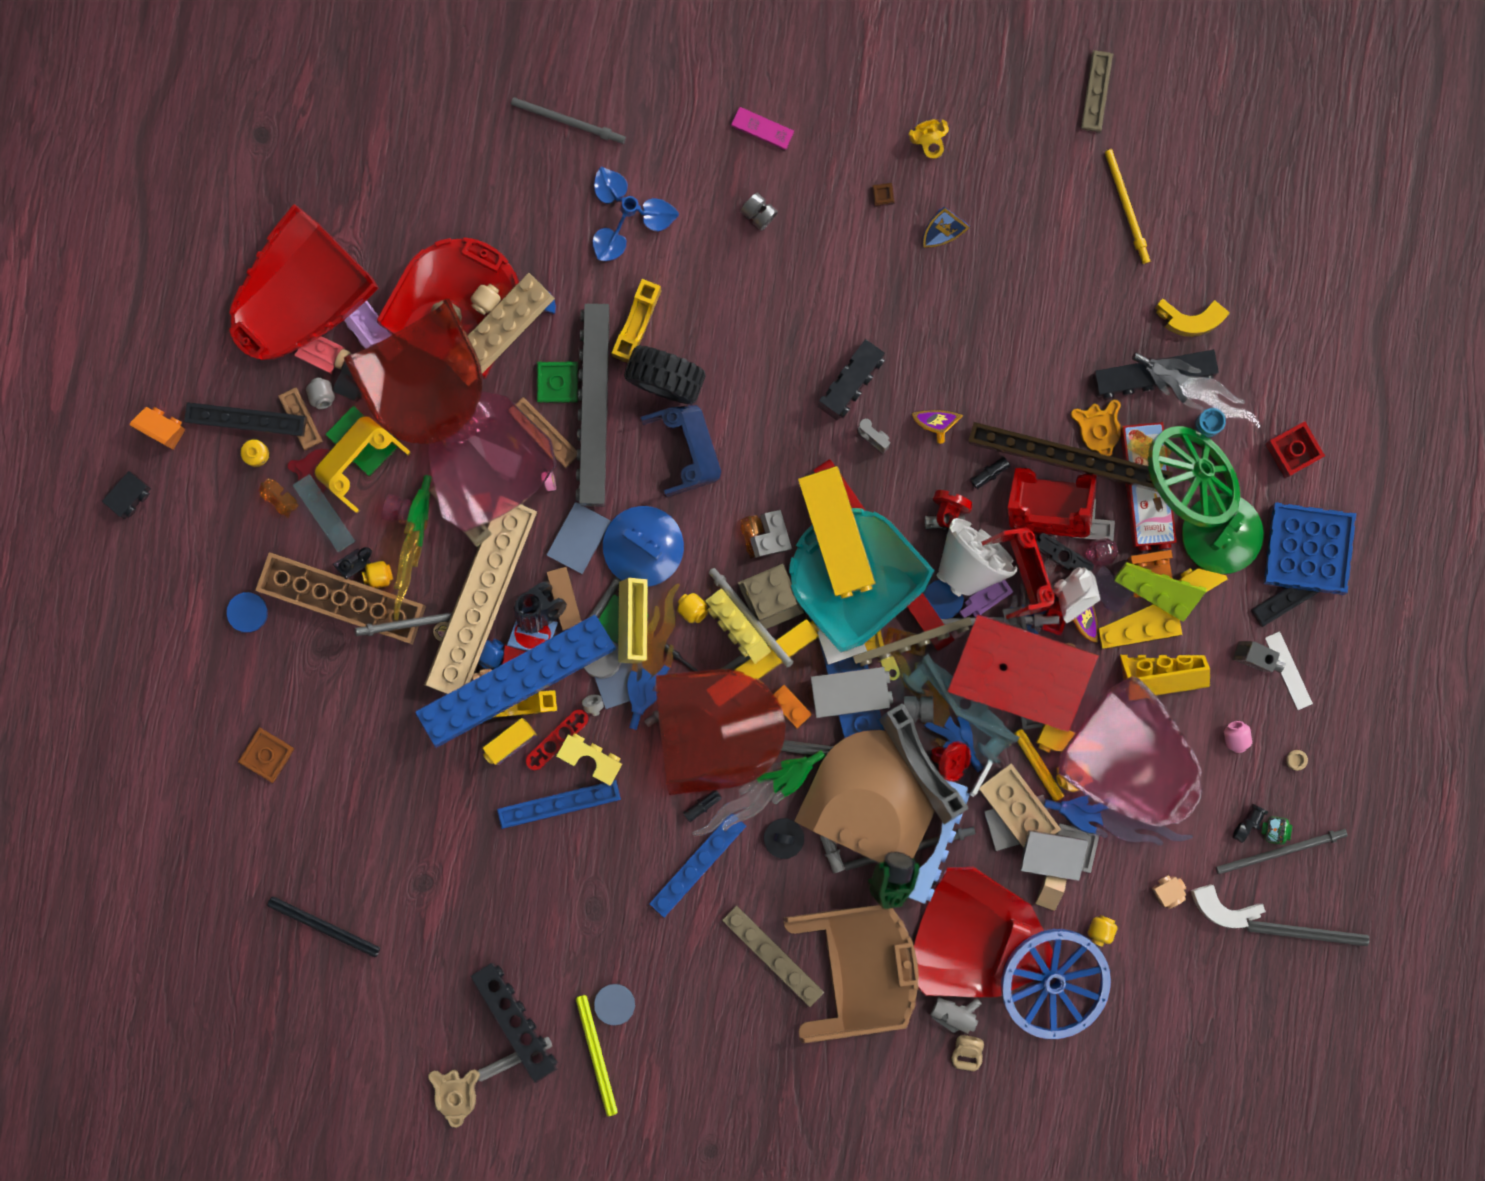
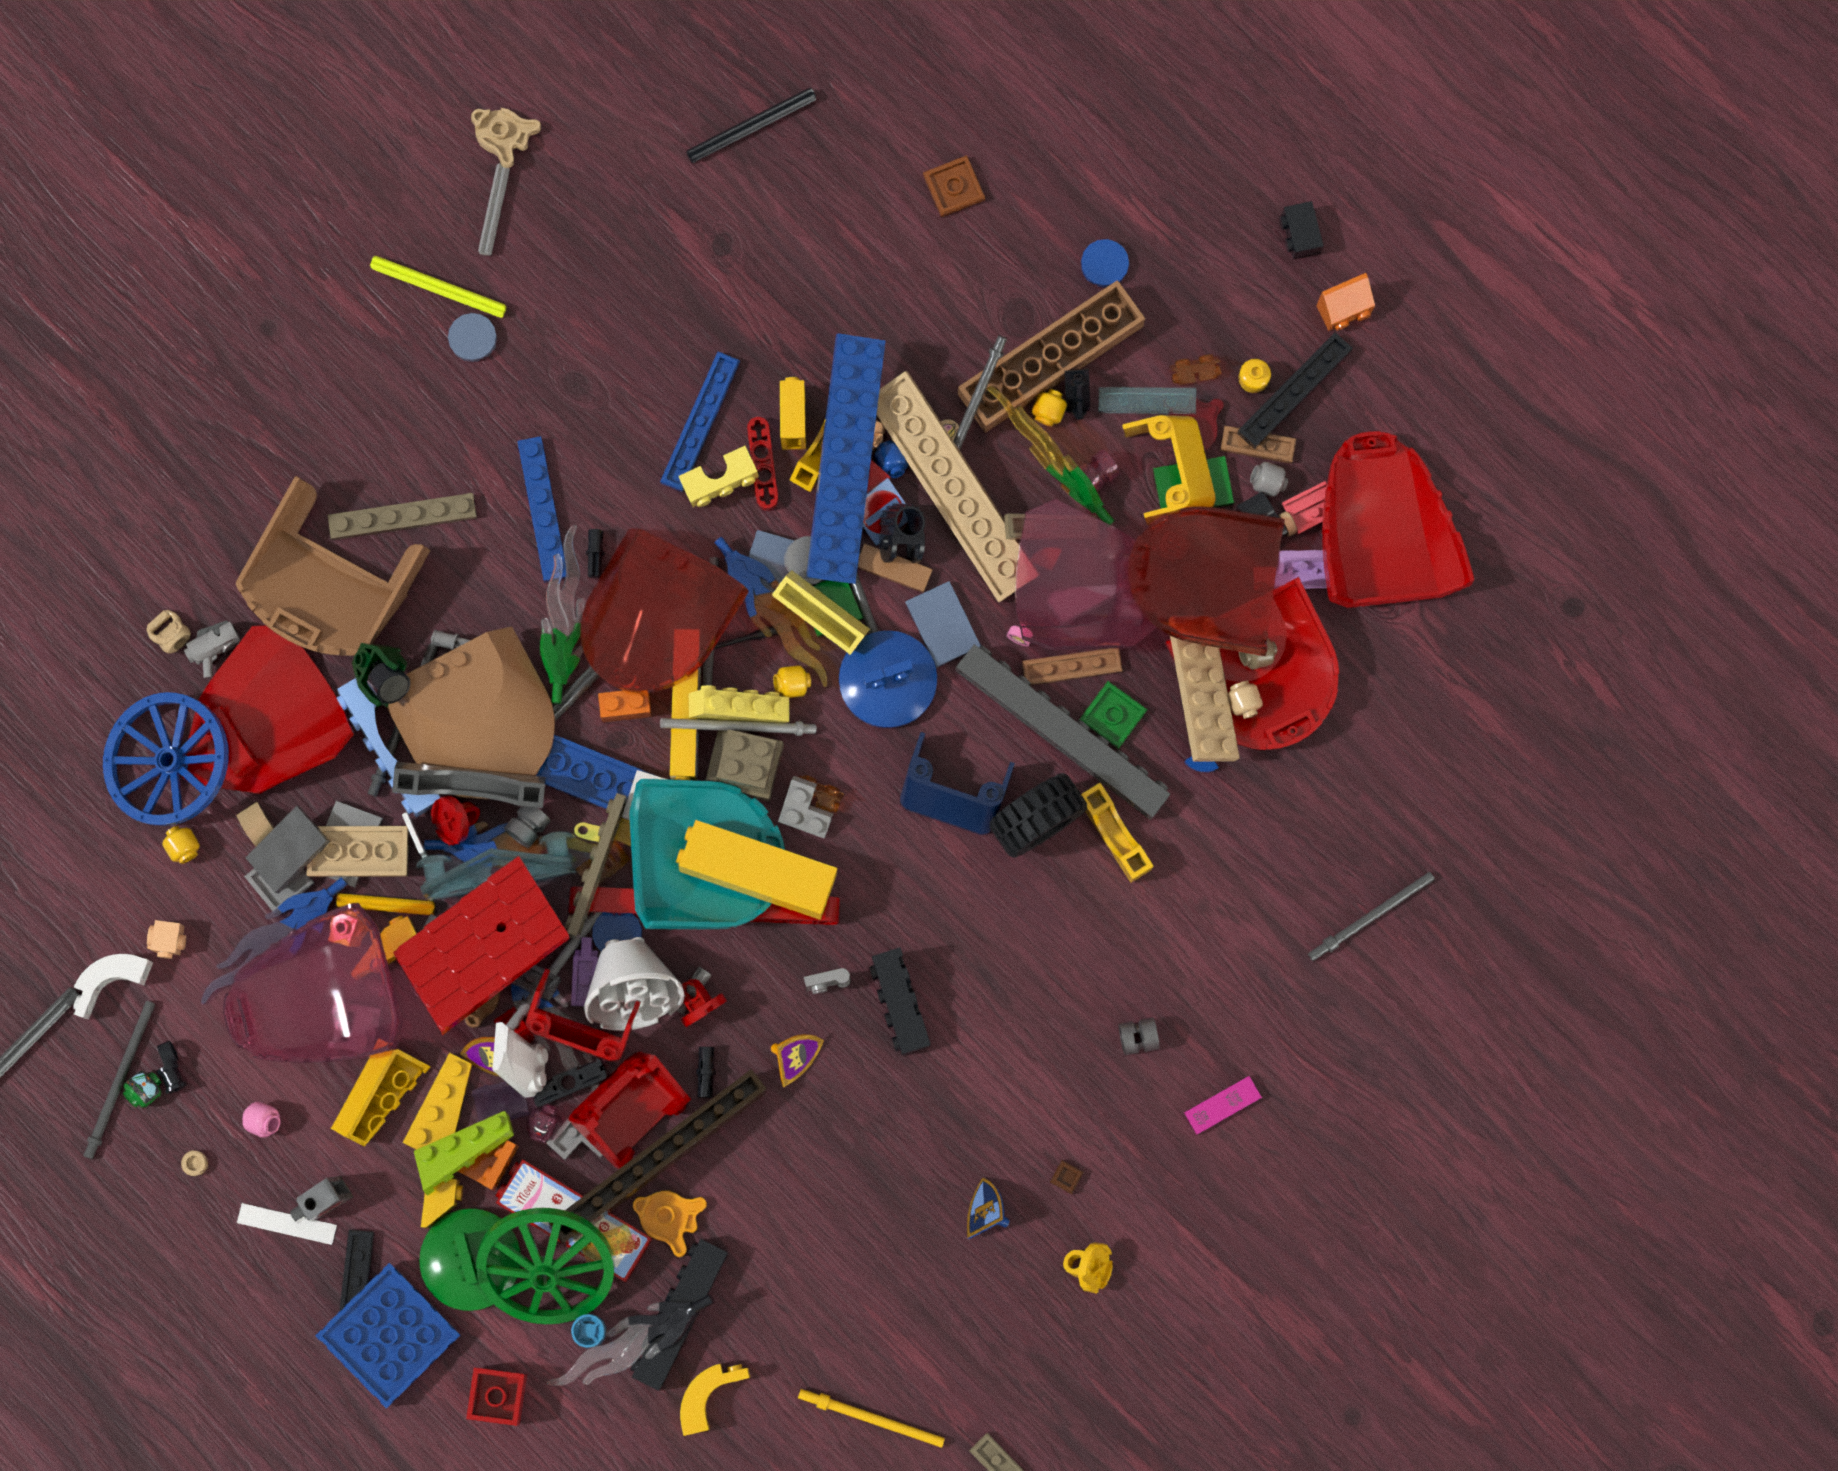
camera: 125 degrees right, 5 degrees down
black brick [471,963,558,1083] -> none
light grey tile [582,695,604,716] -> none
blue plant [593,167,679,261] -> none
black tile [764,818,804,859] -> none
light grey brick [811,667,893,718] -> none

